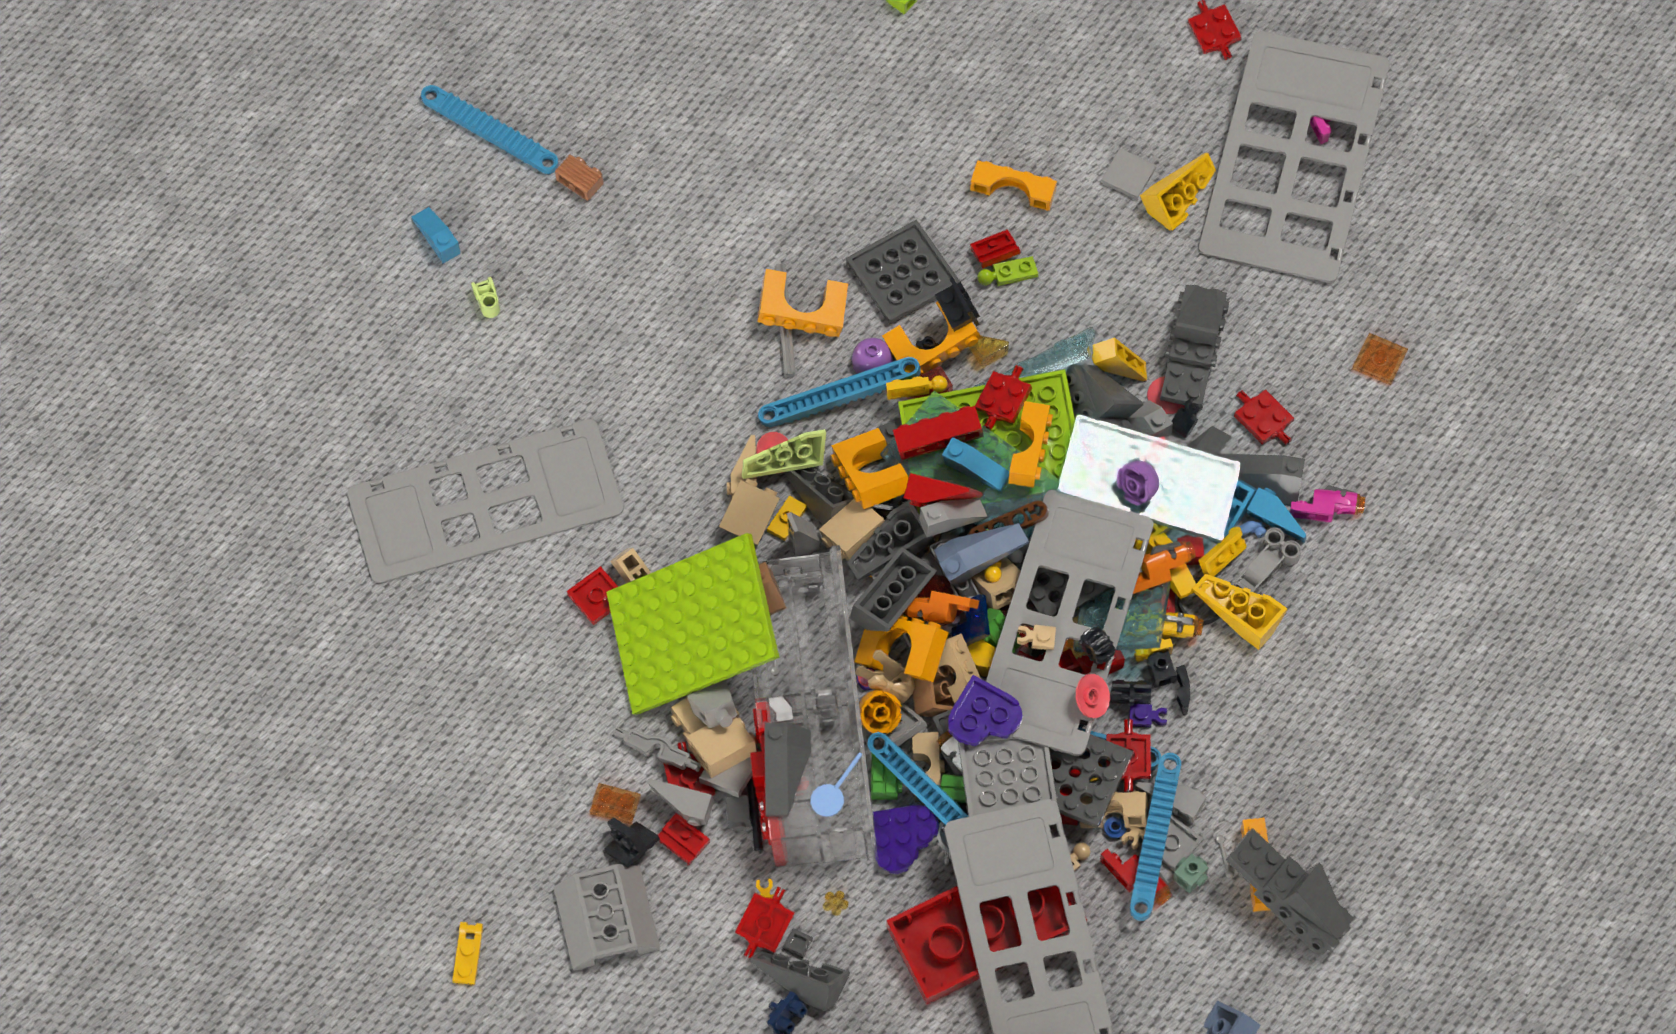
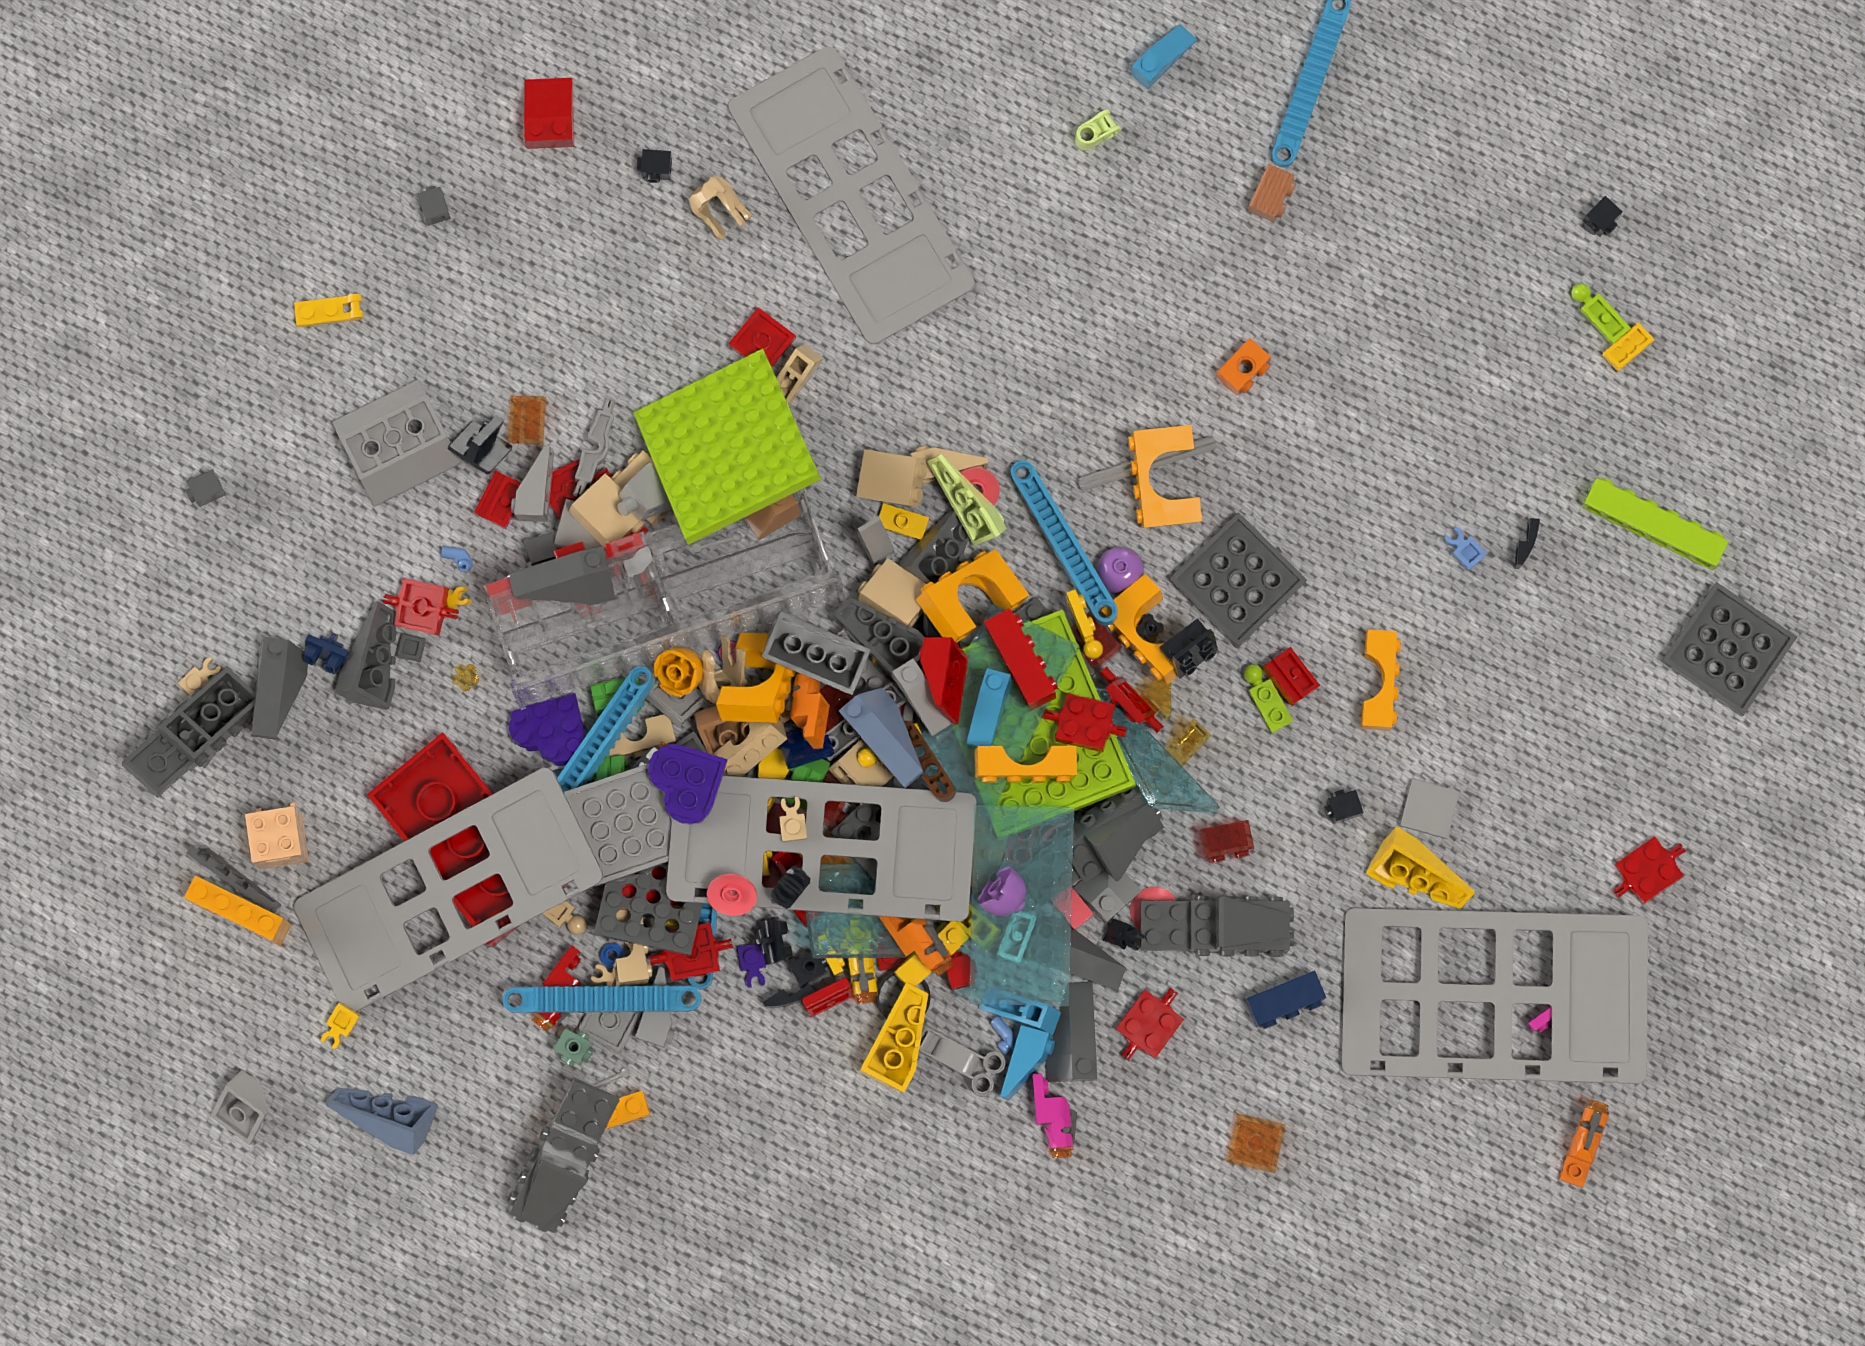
camera: 75 degrees right, 15 degrees up
light blue piece [811,753,862,817] -> none
yellow slope [1092,337,1147,381] -> none
yellow plate [1198,527,1247,576] -> none
none -> dark grey brick [417,186,451,226]
none -> medium blue arm [441,546,473,572]
none -> red slope [524,78,575,149]
none -> black brick [637,149,672,183]
none -> tan piece [689,175,752,240]
none -> red plate [802,977,854,1018]
none -> red plate [1100,667,1164,734]
none -> clear yellow slope [1166,719,1211,766]
none -> clear red brick [1199,820,1254,864]
none -> orange brick [1216,338,1271,396]
none -> dark blue brick [1245,970,1327,1029]
none -> black brick [1324,789,1364,824]
none -> medium blue plate [1444,527,1487,571]
none -> black slope [1514,518,1540,569]
none -> orange plate [1559,1100,1609,1188]

